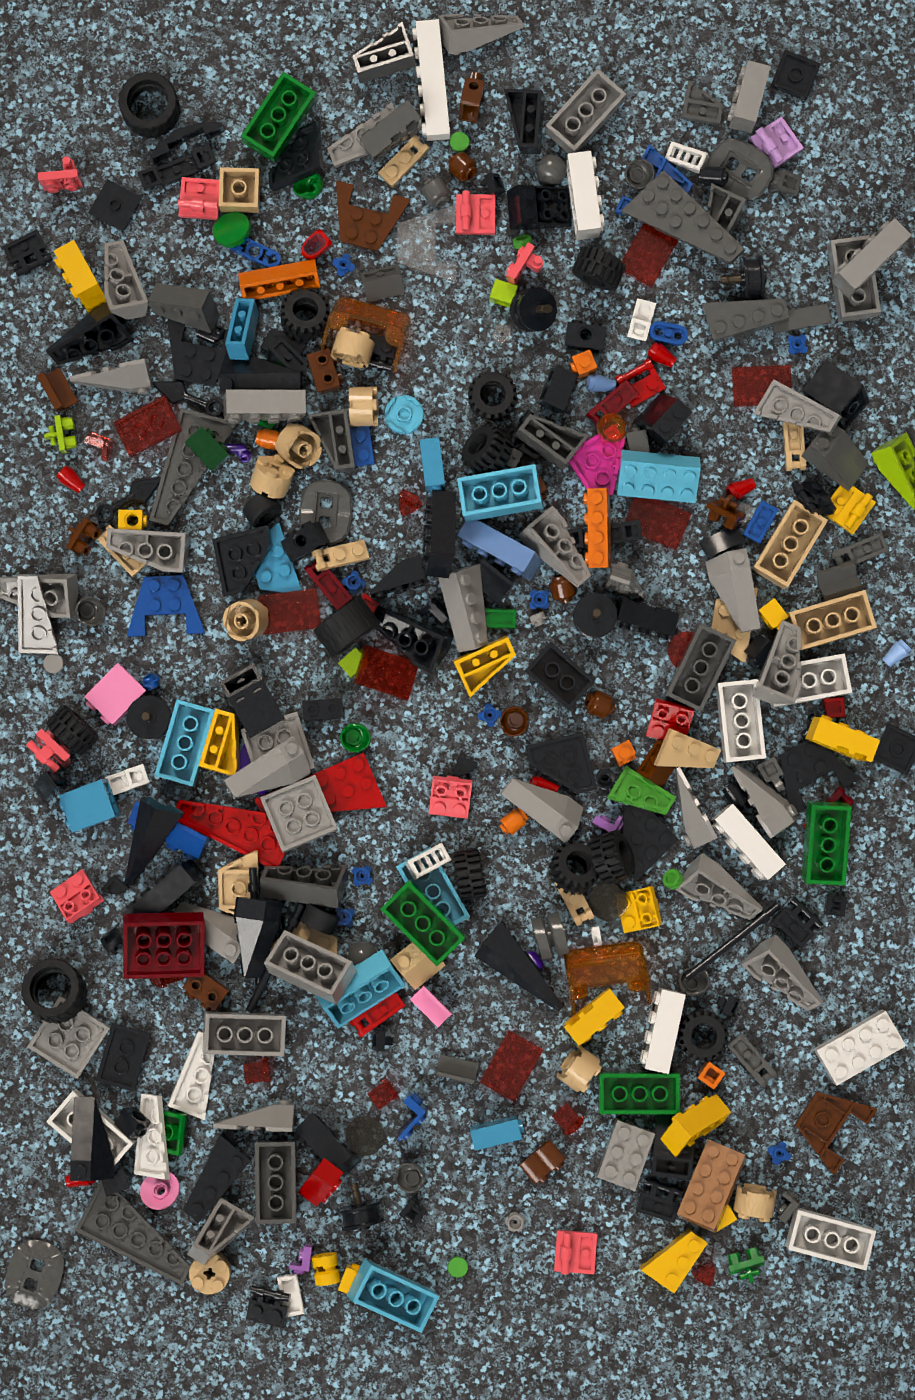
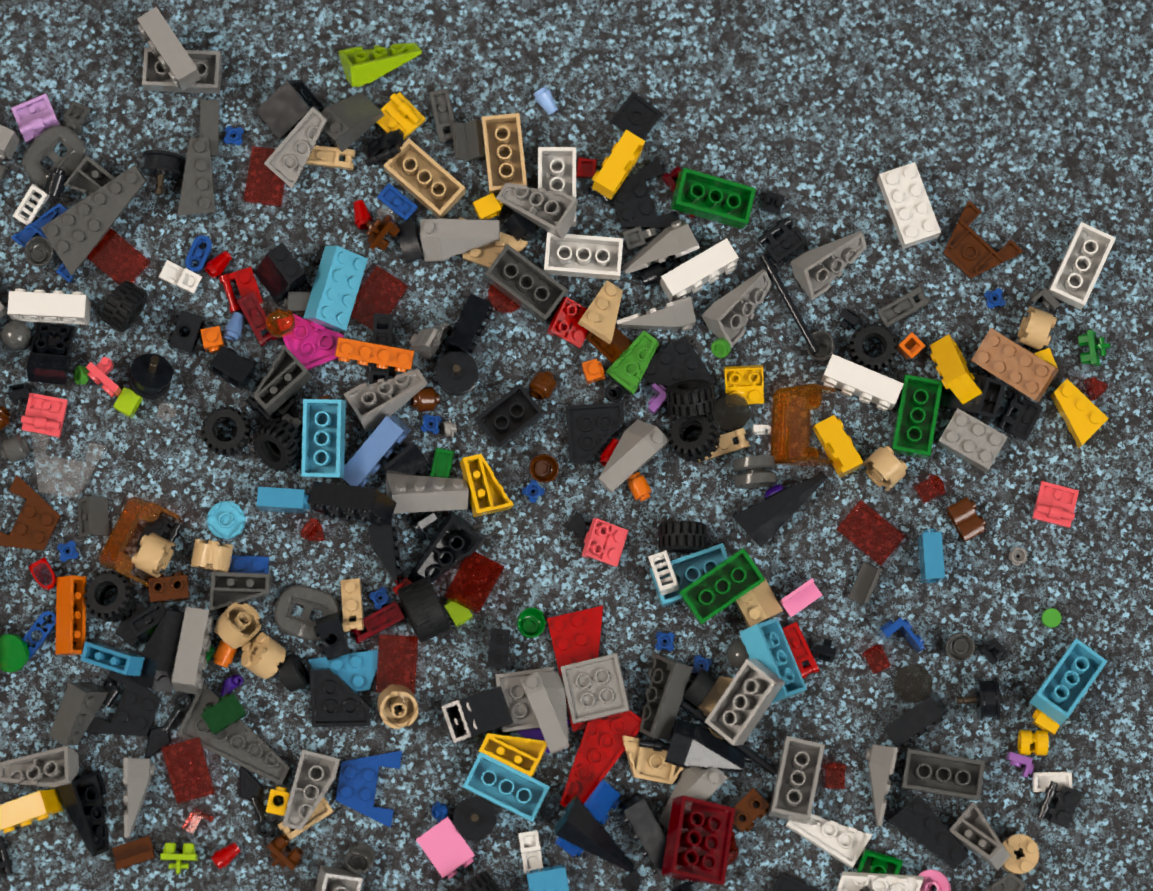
camera: 80 degrees left, 5 degrees down
red brick [297,1158,344,1207] -> none

